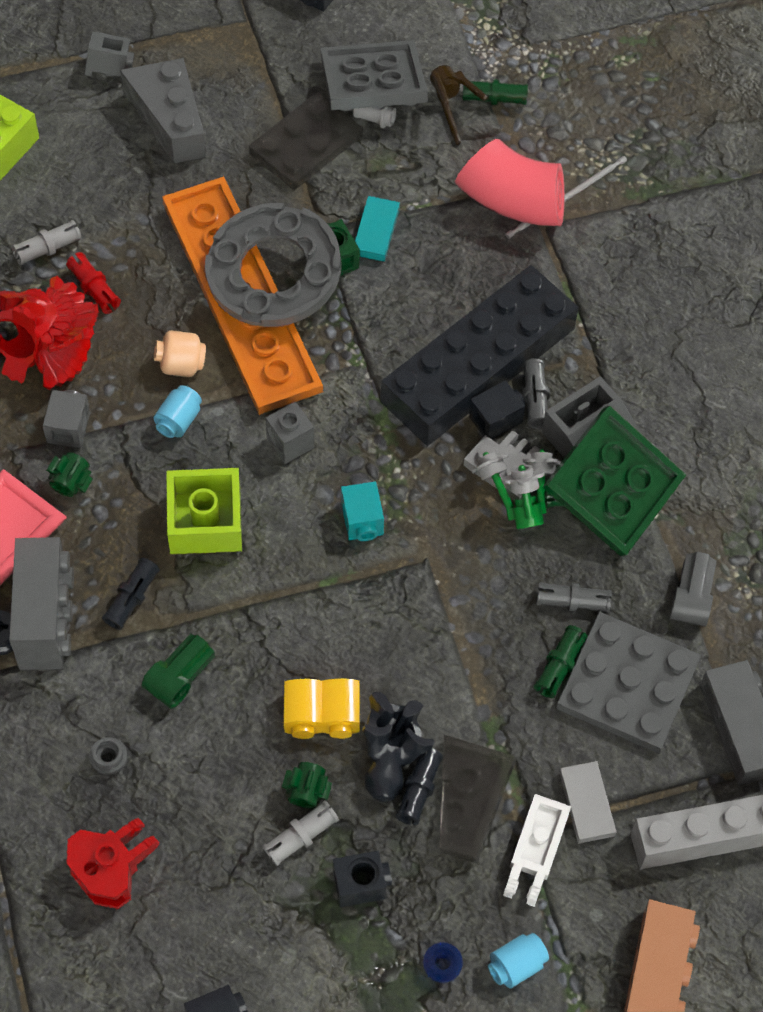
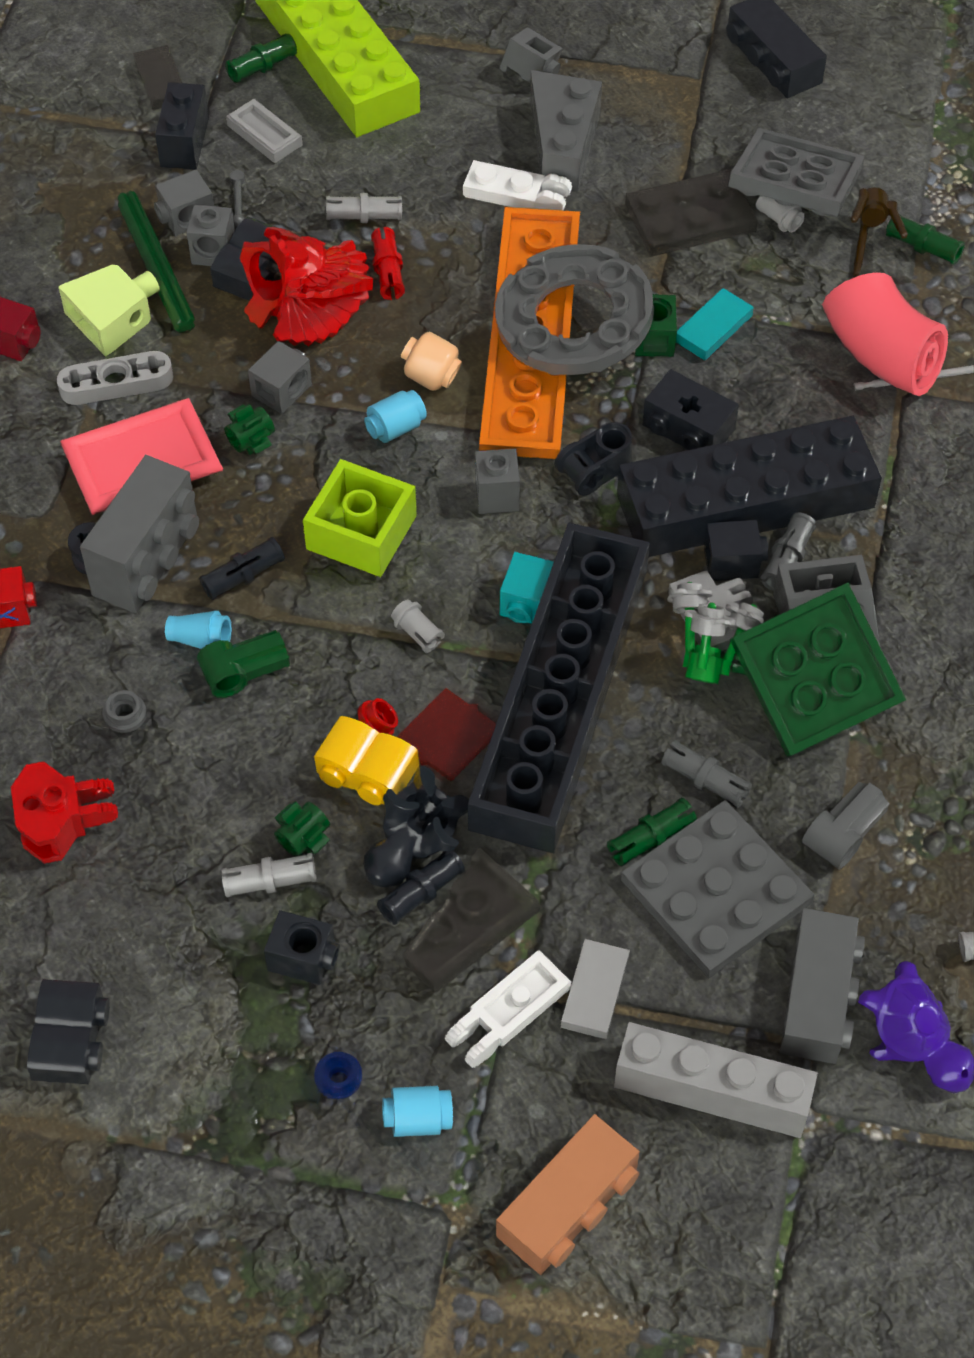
camera: 30 degrees right, 5 degrees down
none -> medium azure cone [165,611,232,649]
none -> red plate [357,698,398,735]
none -> light grey pin [391,599,445,653]
none -> clear red piece [397,688,496,782]
none -> white hinge [463,160,572,211]
none -> black brick [468,522,650,854]
none -> black piece [554,422,632,496]
none -> black brick [642,369,739,450]

